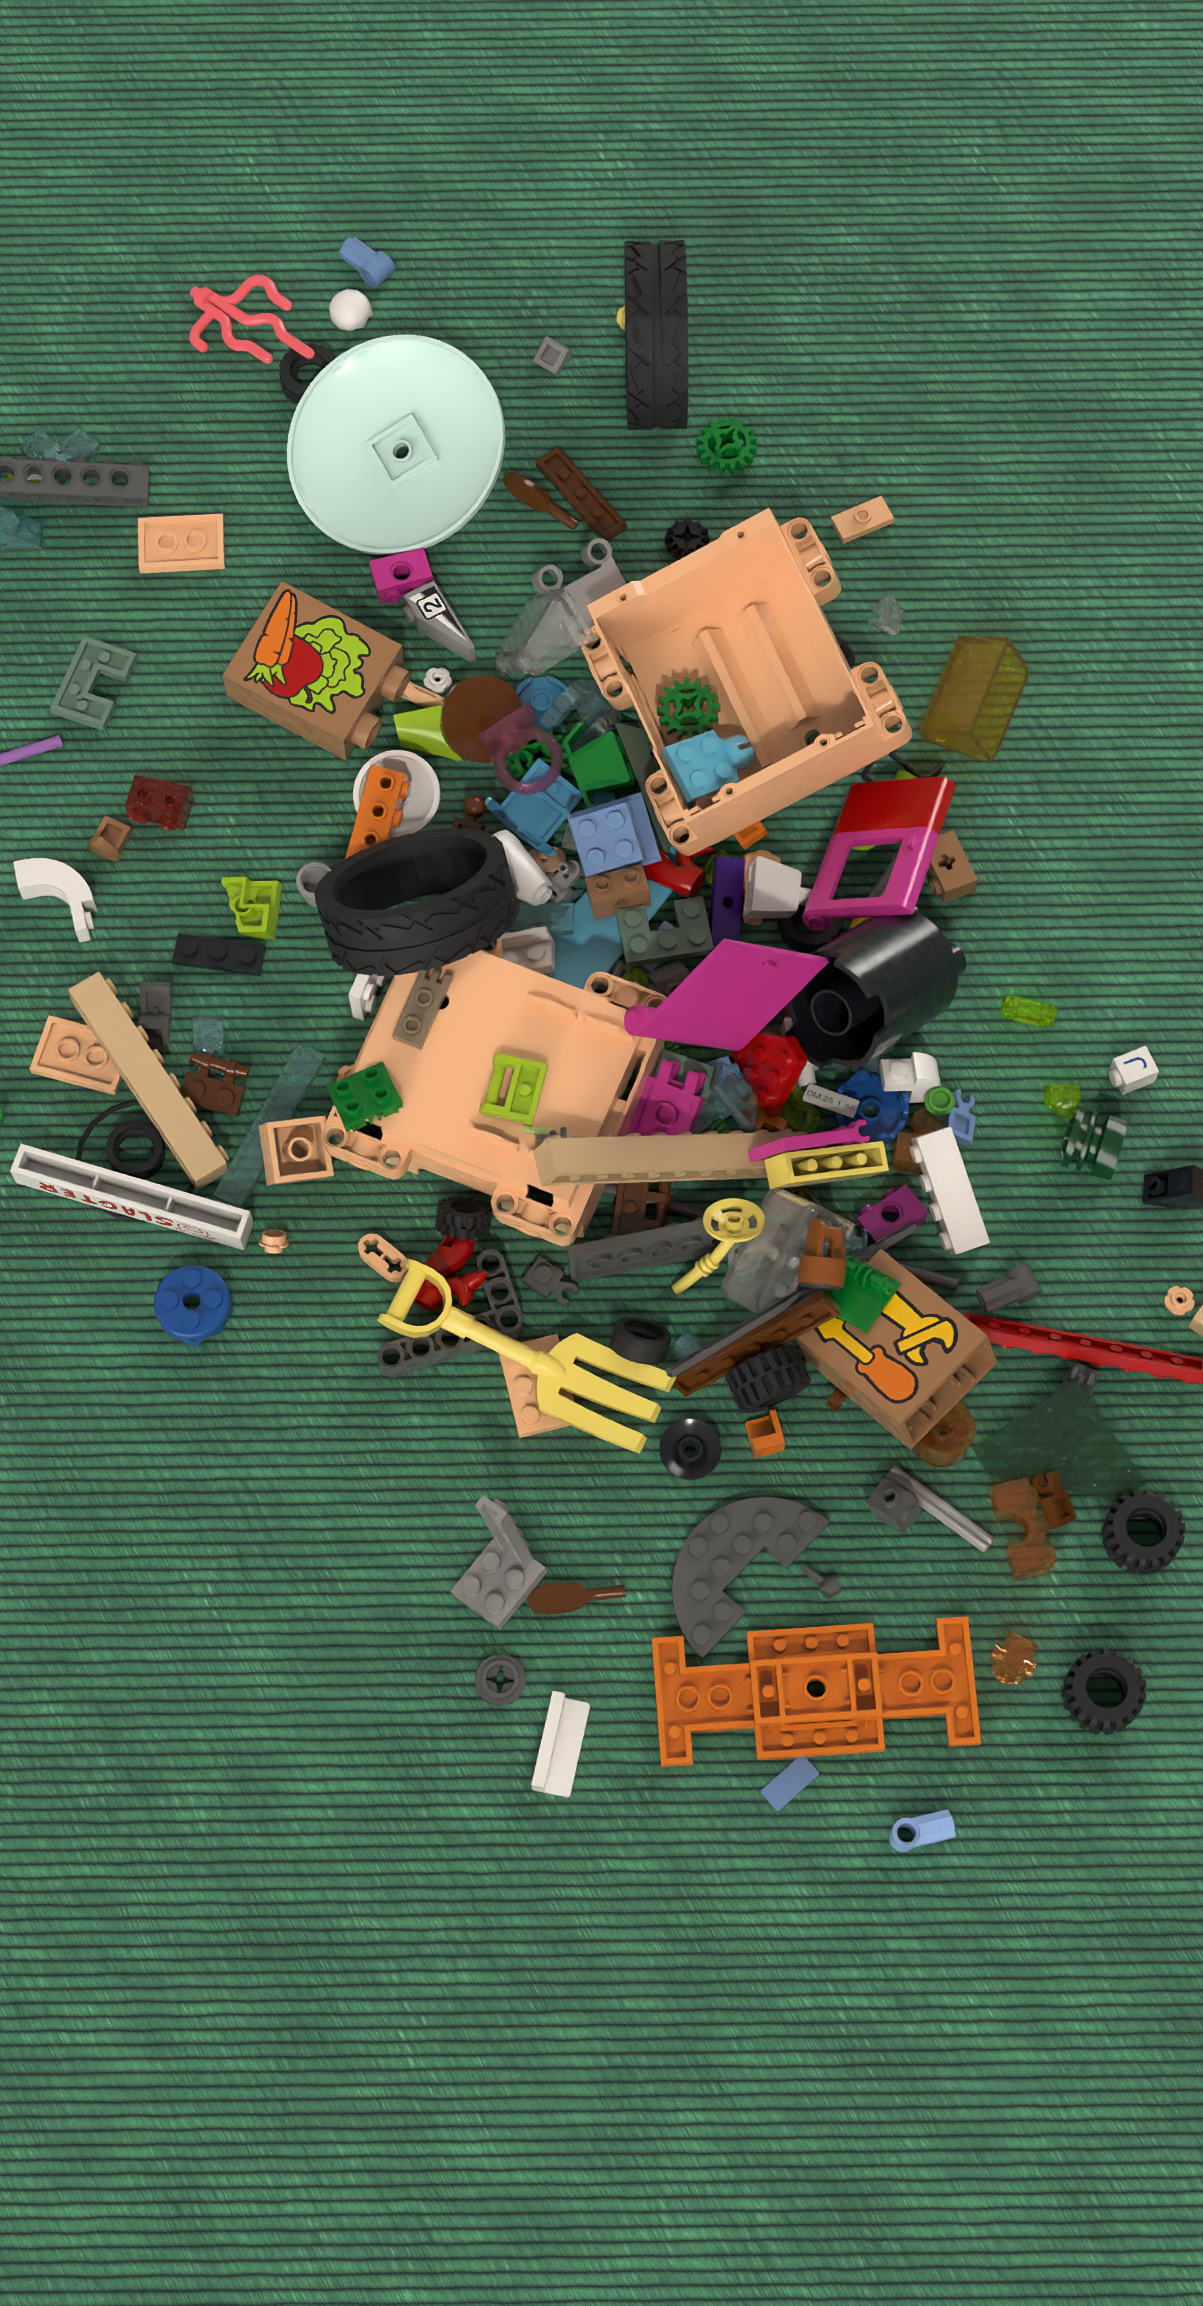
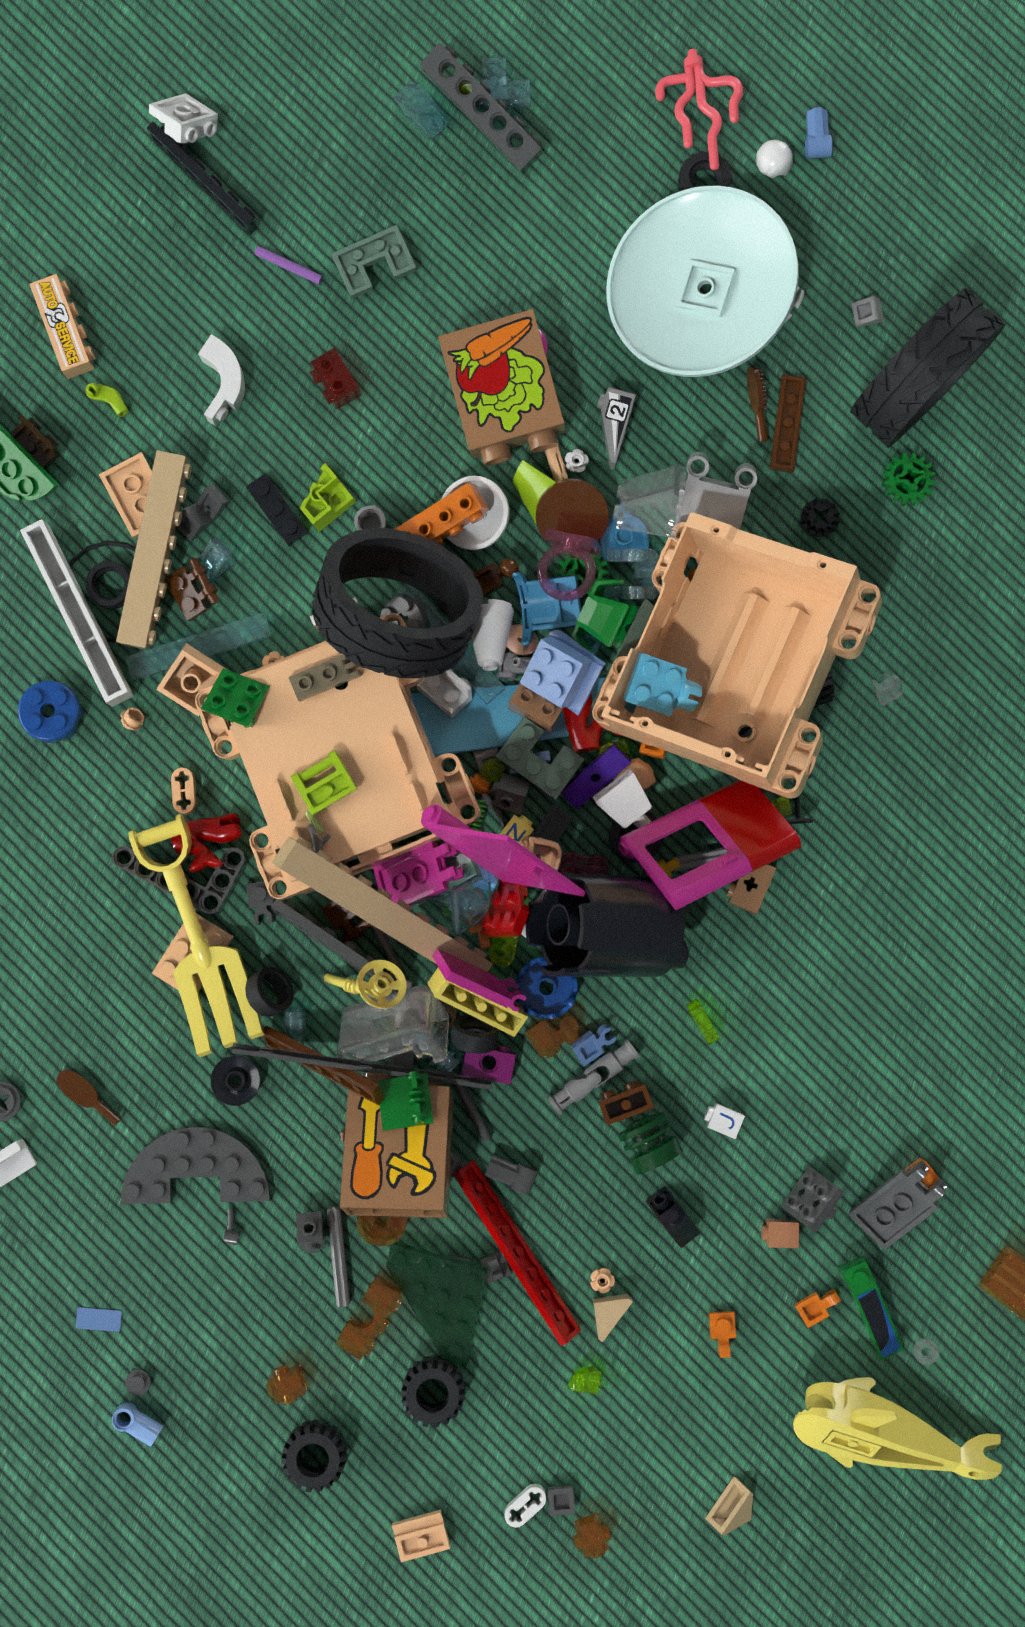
camera: 50 degrees right, 15 degrees up
medium nougat tile [87,816,132,862] -> none
light nougat plate [138,513,225,574] -> none
dark pink brick [369,547,433,604] -> none
black tyre [435,1196,492,1241] -> none
light grey bracket [451,1495,548,1630] -> none
orange piece [652,1616,981,1767] -> none
green gear [657,677,720,741] -> none
black tyre [725,1345,811,1413] -> none
orange panel [745,1409,785,1458] -> none
dark orange piece [797,1218,847,1291] -> none
white sticker [802,1084,860,1118] -> none
light nougat plate [830,496,894,544] -> none
white brick [879,1052,941,1103] -> none
white brick [910,1127,990,1255] -> none
clear yellow windscreen [919,636,1028,761] -> none
bright green plate [924,1086,955,1117] -> none
reddish brown plate [1033,1470,1076,1529] -> none
clear neon green piece [1043,1084,1081,1116] -> none
none -> dark grey plate [125,1369,151,1396]
none -> black tyre [451,1014,499,1054]
none -> light grey piece [547,1039,640,1115]
none -> reddish brown brick [597,1080,654,1126]

